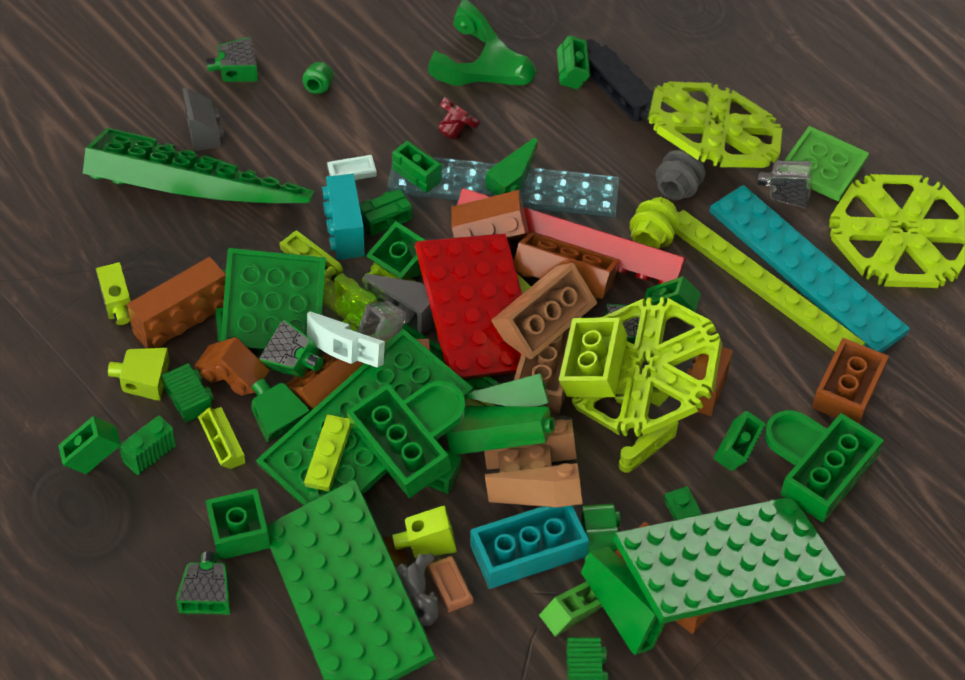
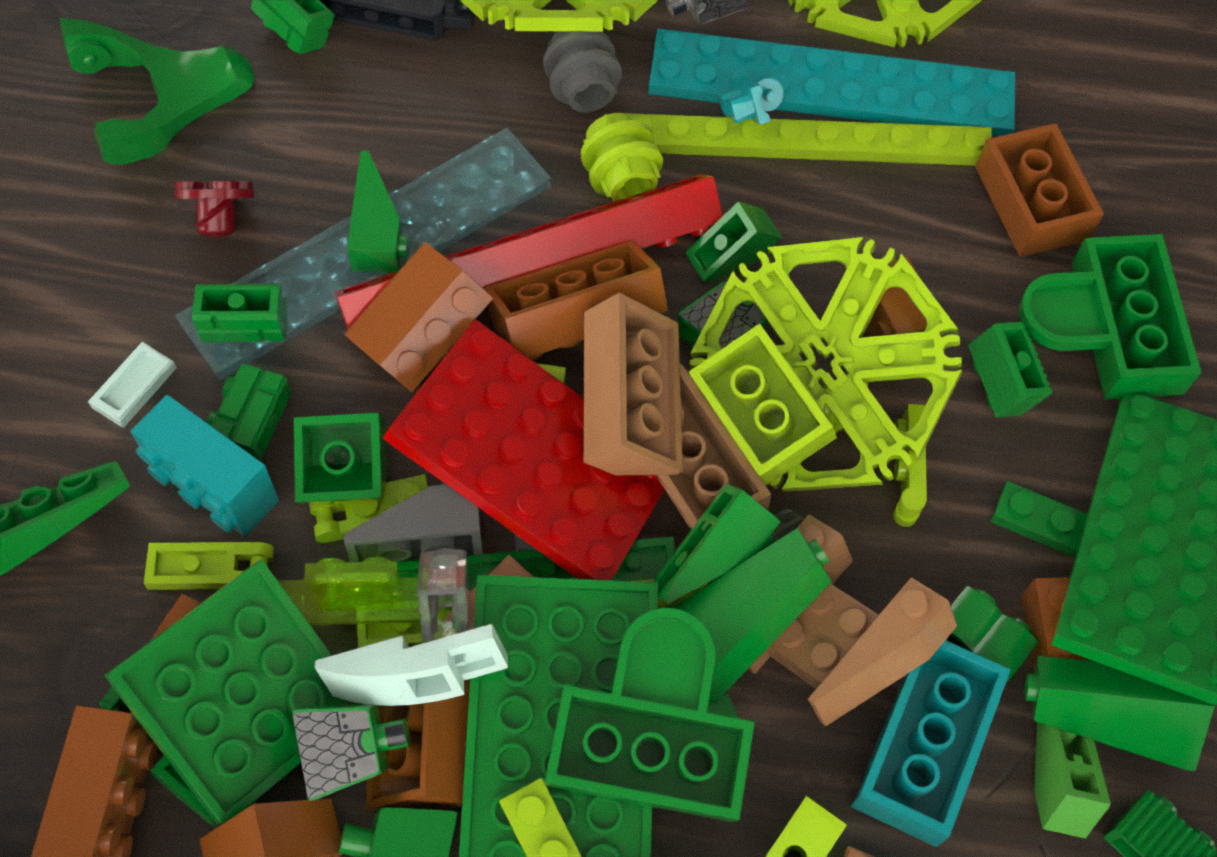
camera: 45 degrees left, 10 degrees up
none -> teal hips [718,76,784,125]

